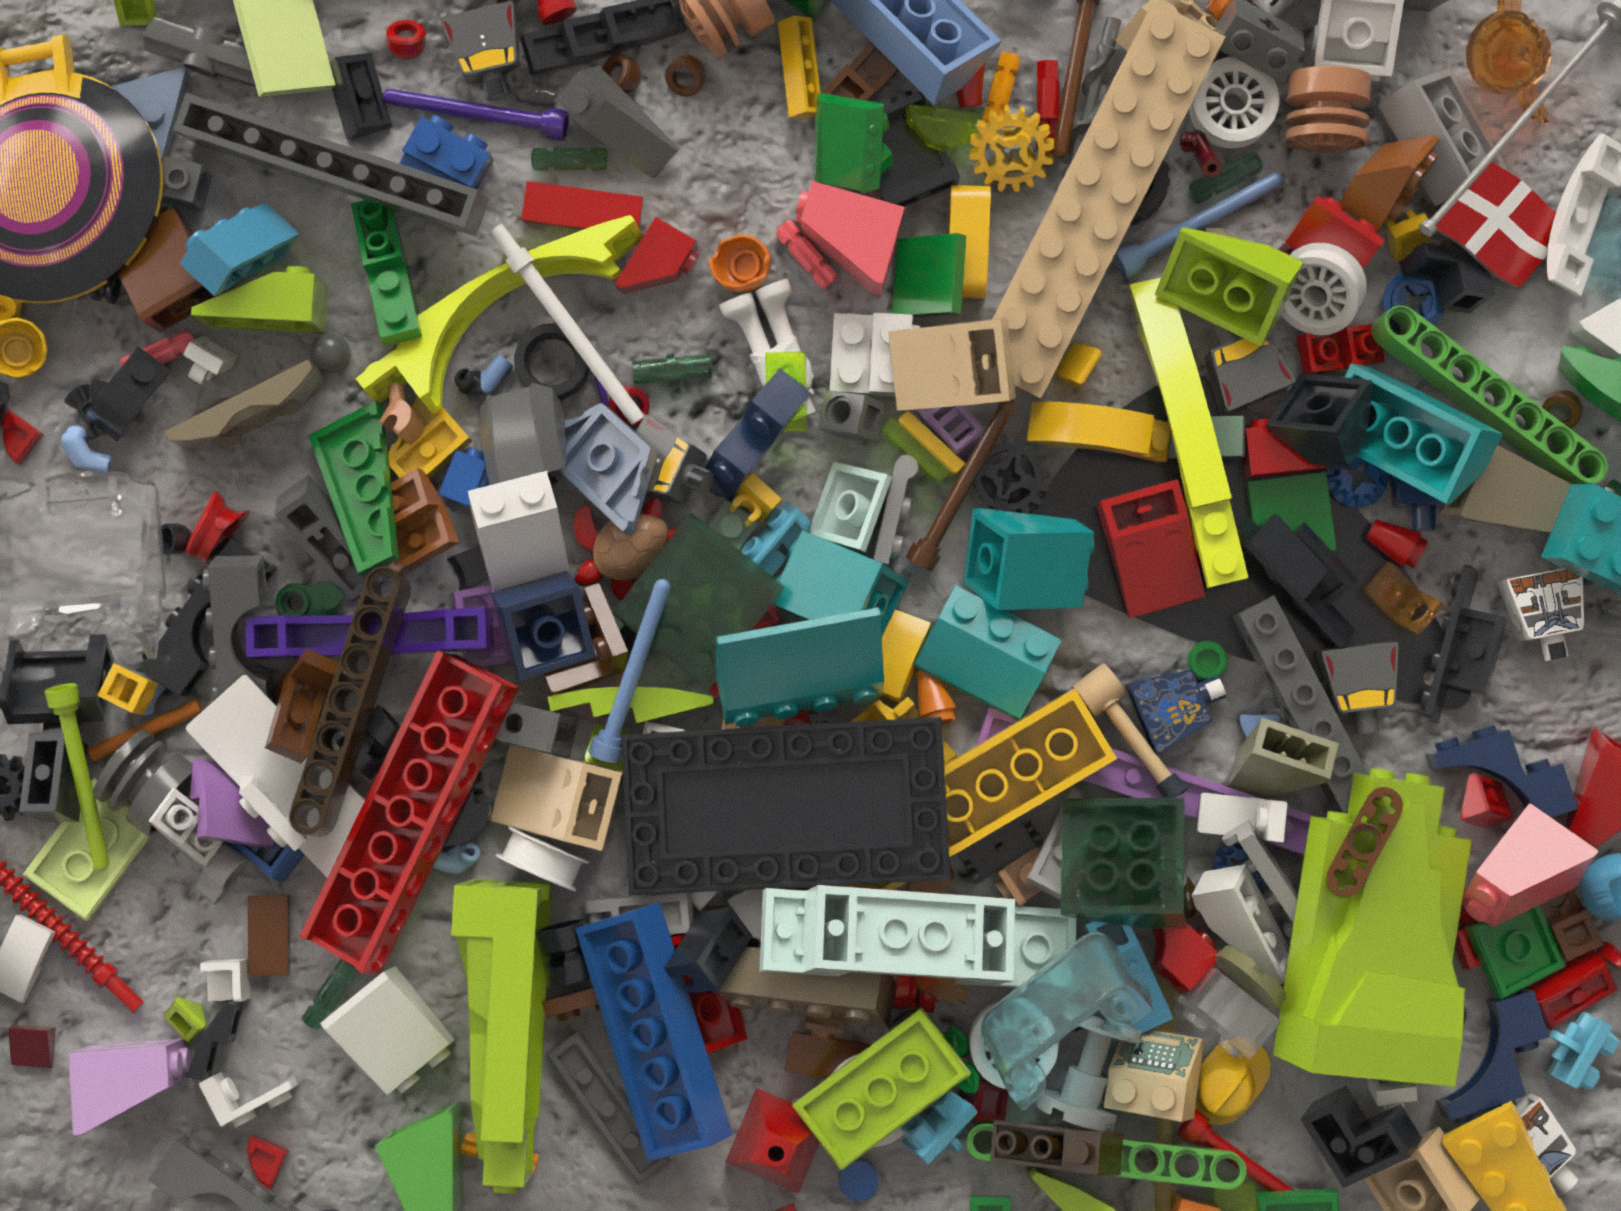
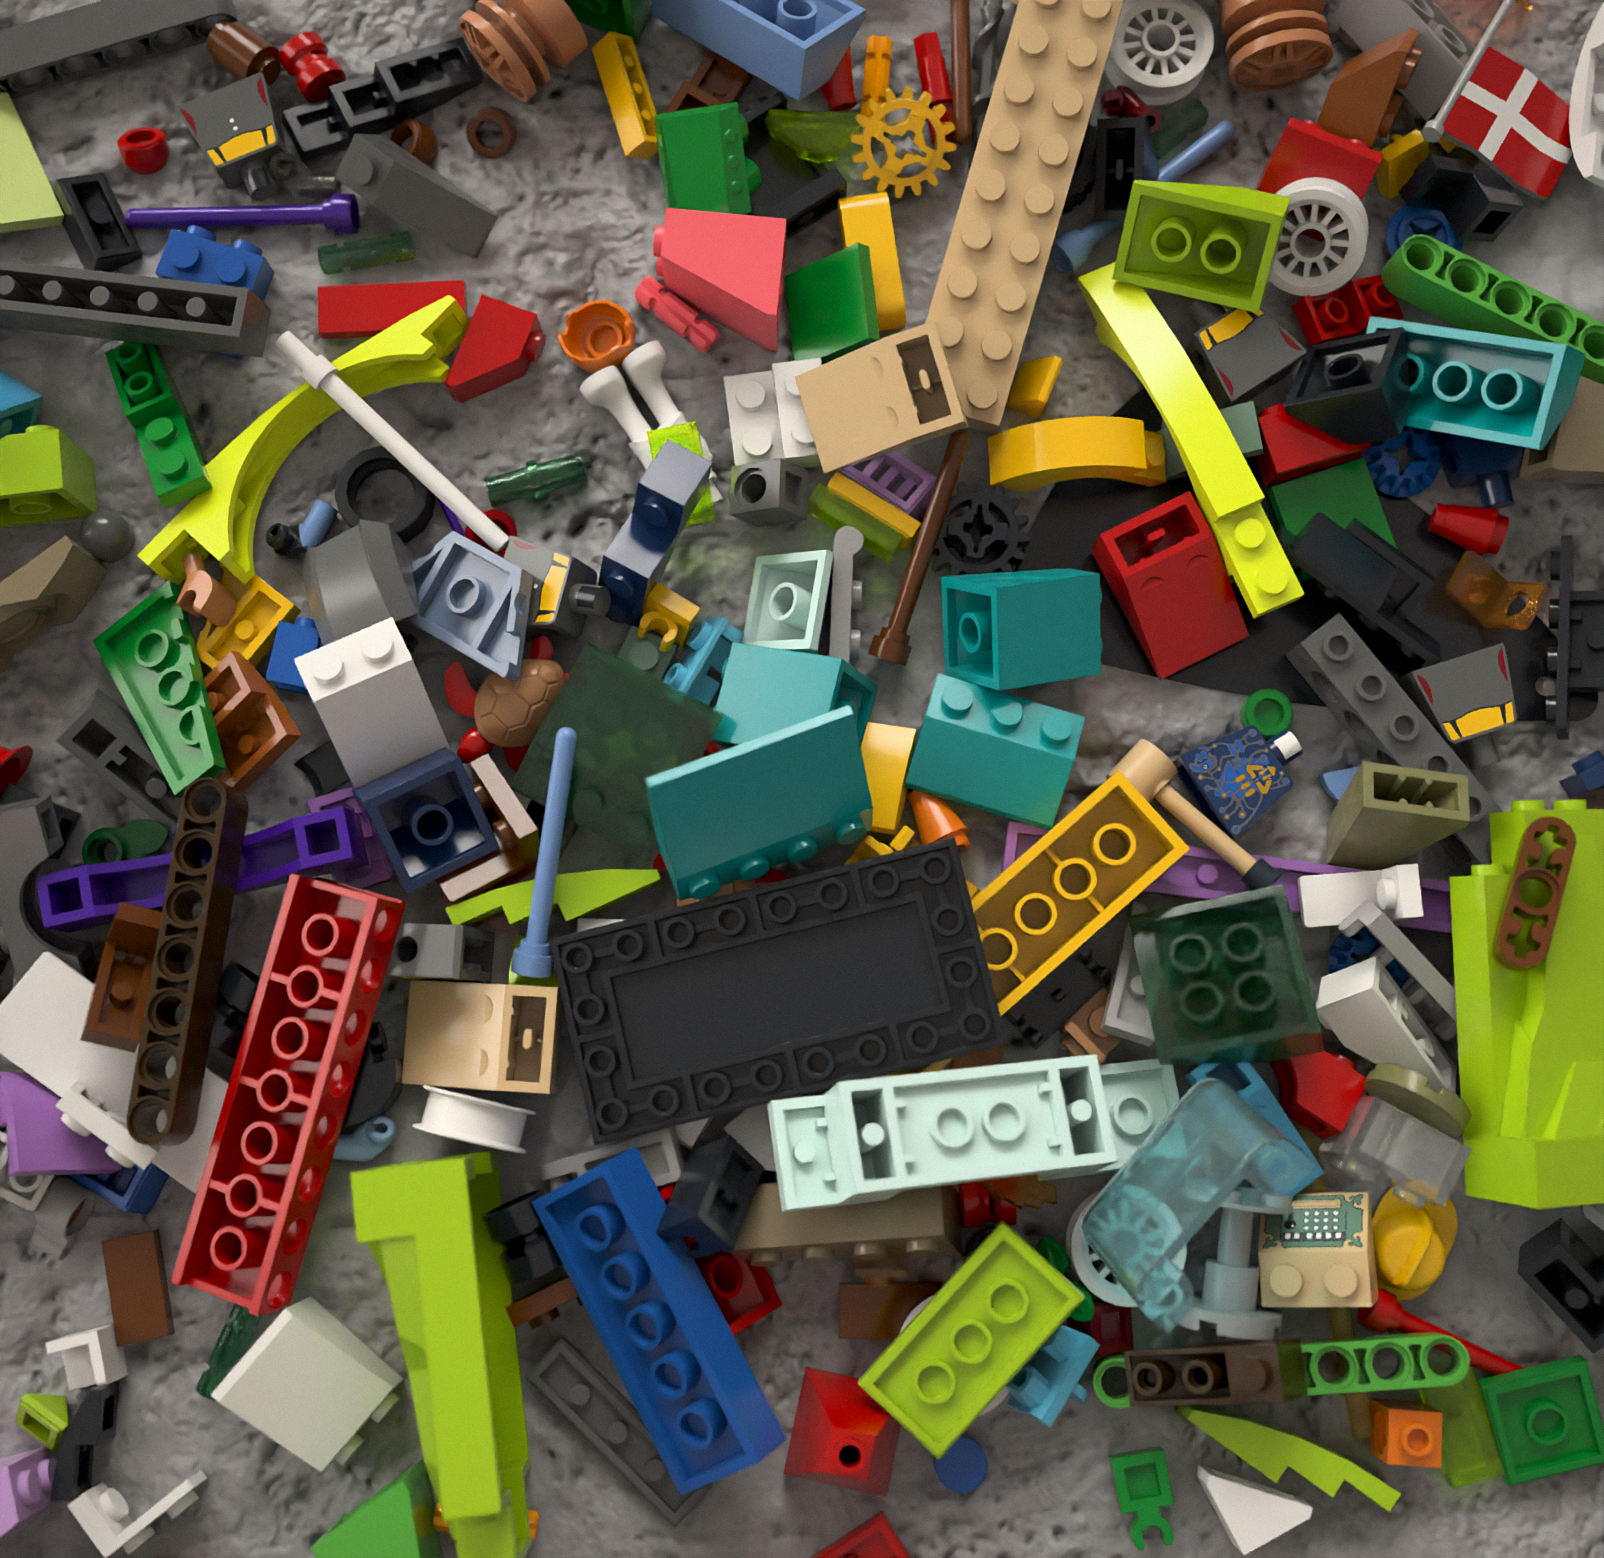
camera: 15 degrees left, 5 degrees down
none -> black slope [1094,117,1160,222]

